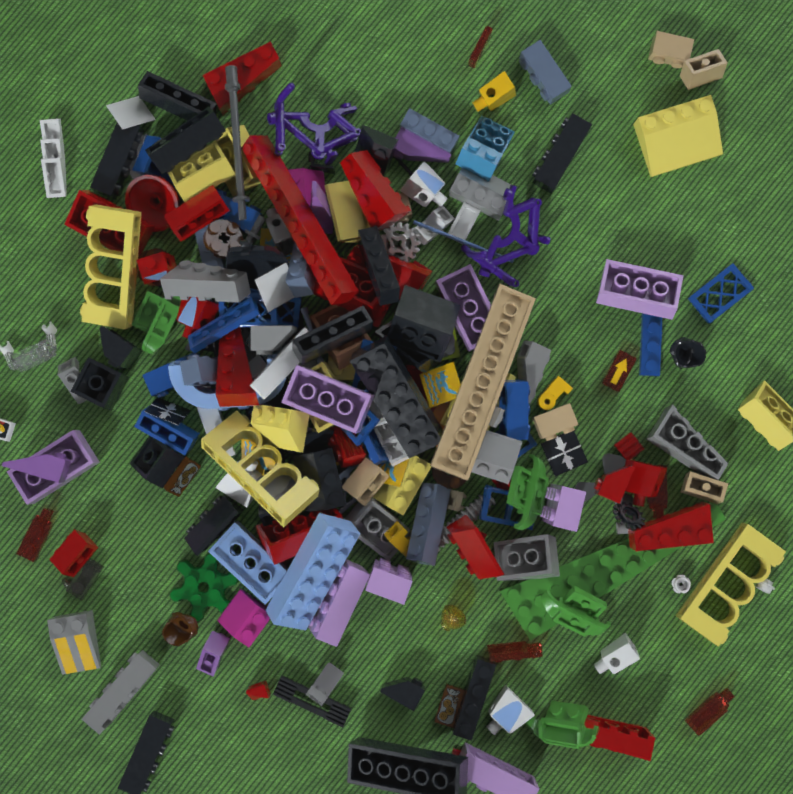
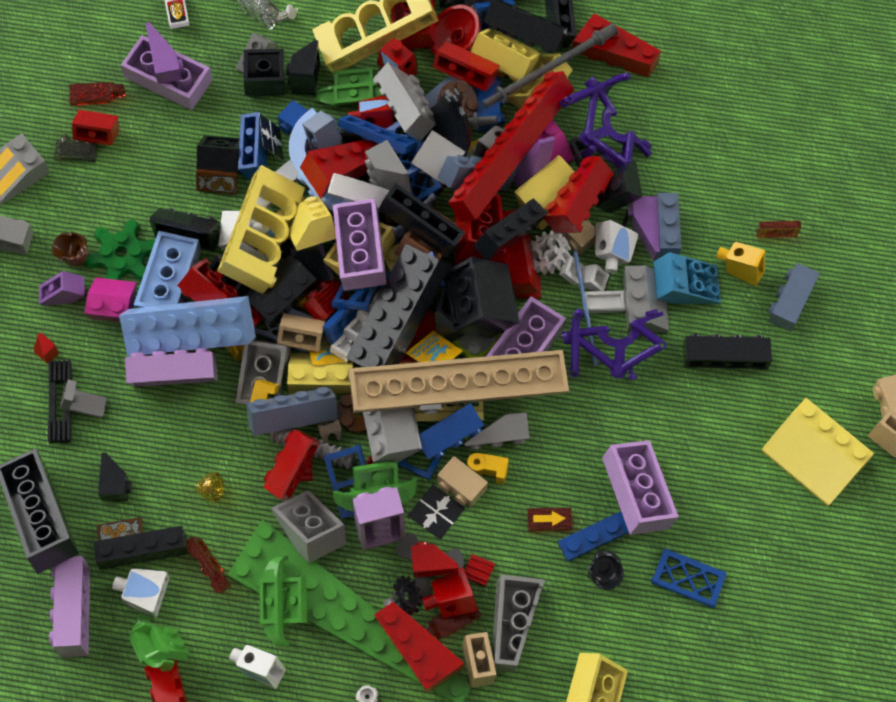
camera: 60 degrees right, 20 degrees down
lavender brick [365,558,413,605] -> none

